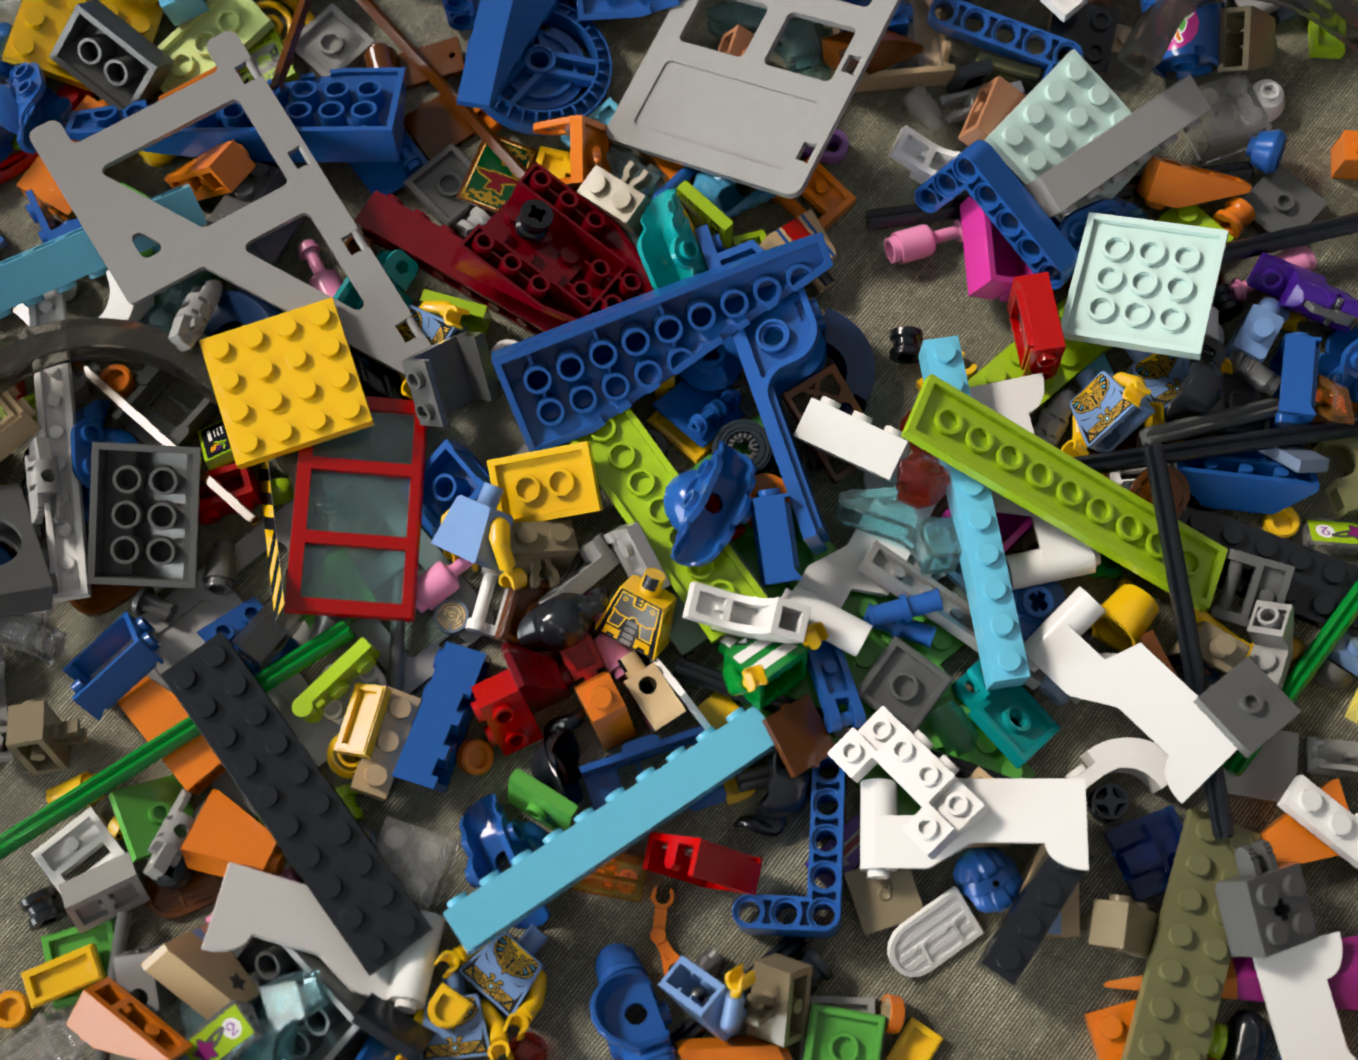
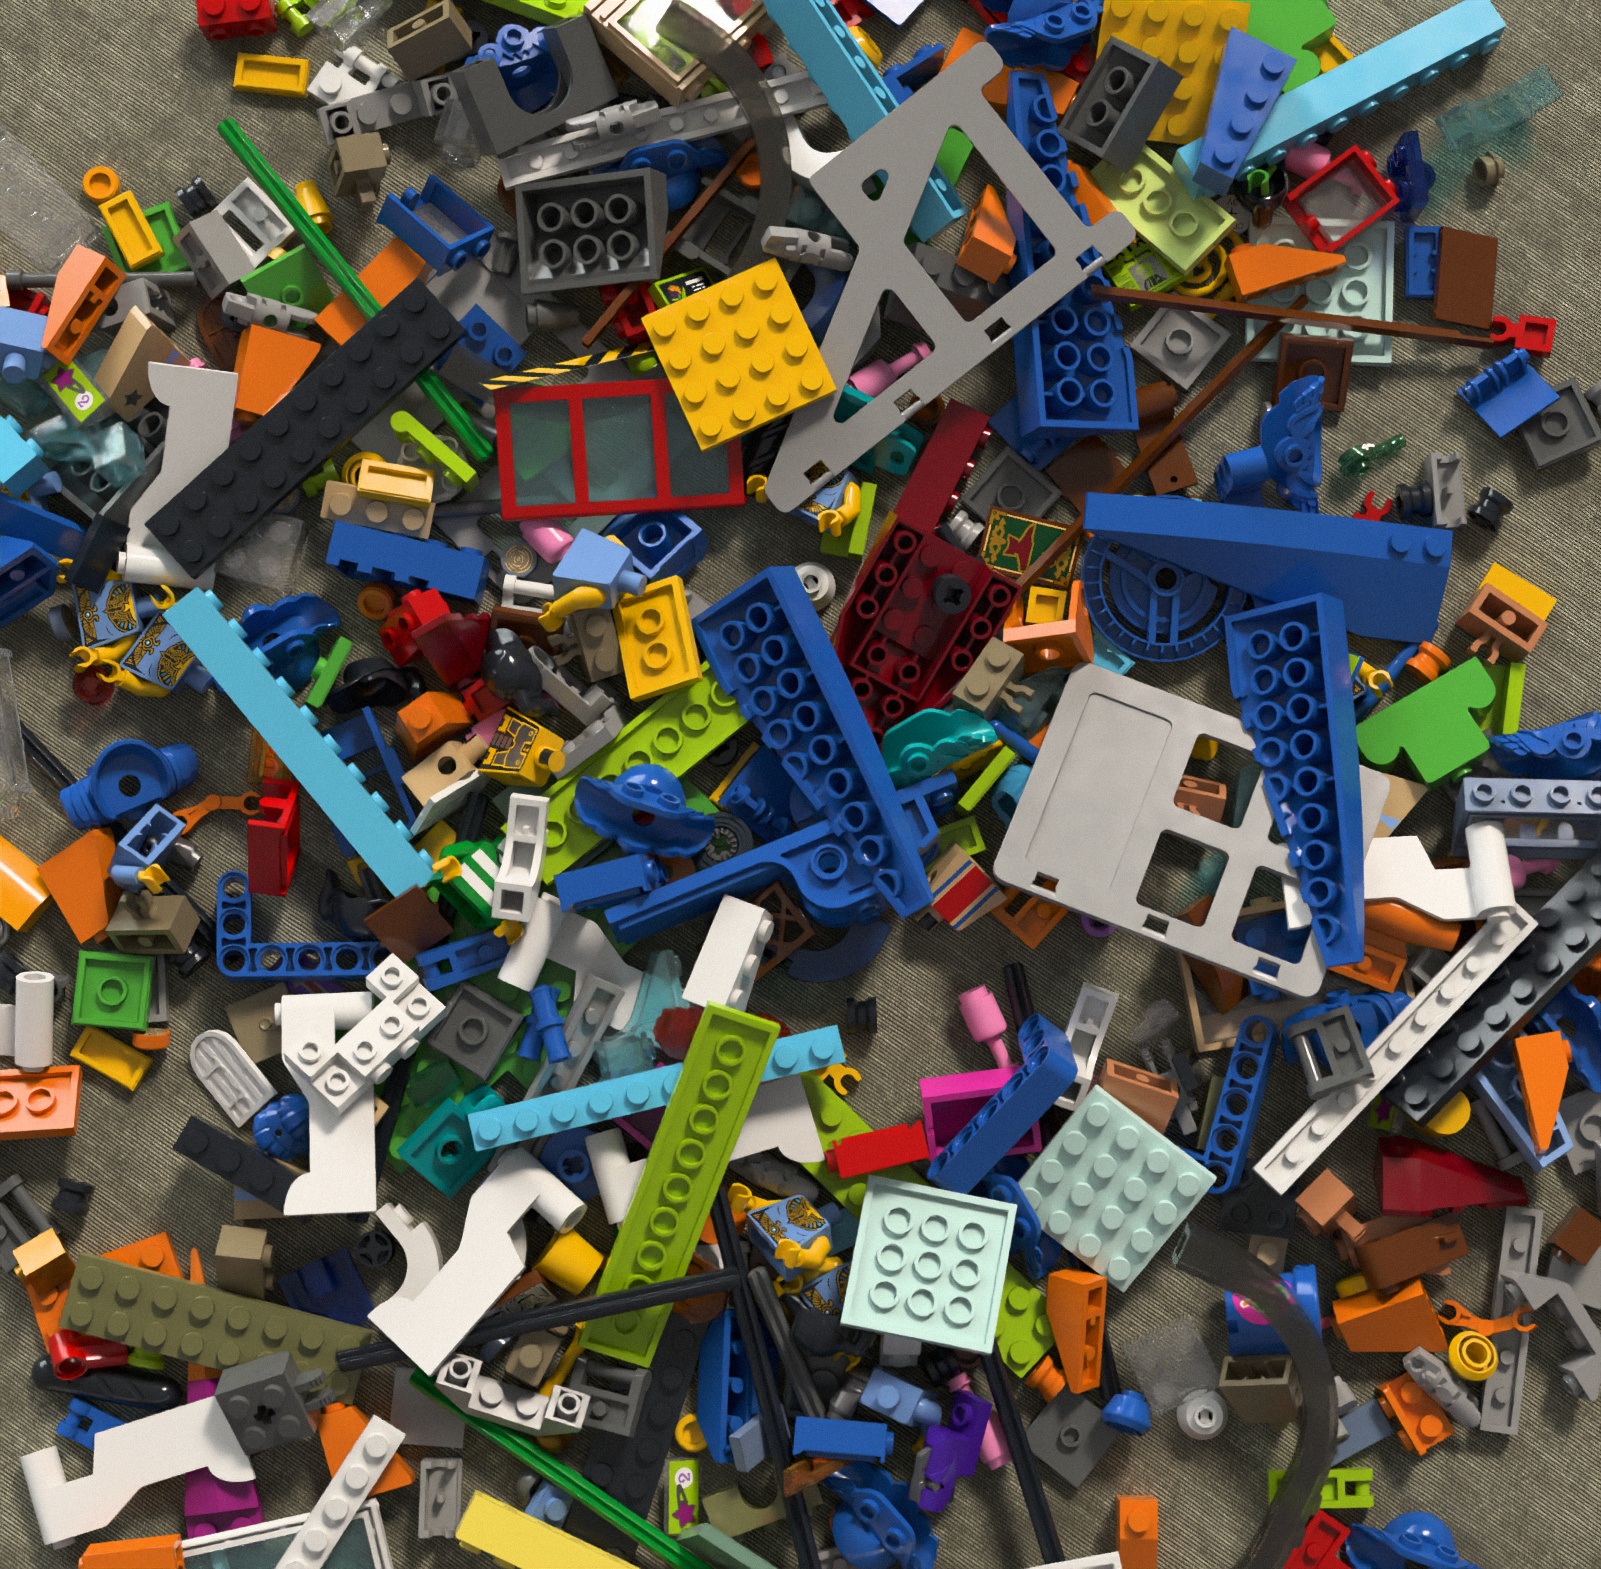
camera: 85 degrees right, 10 degrees up
dark grey panel [402,331,501,427] -> none
yellow tile [428,982,475,1029] -> none
light grey brick [1025,75,1211,219] -> none
dark grey plate [1194,656,1302,759] -> none

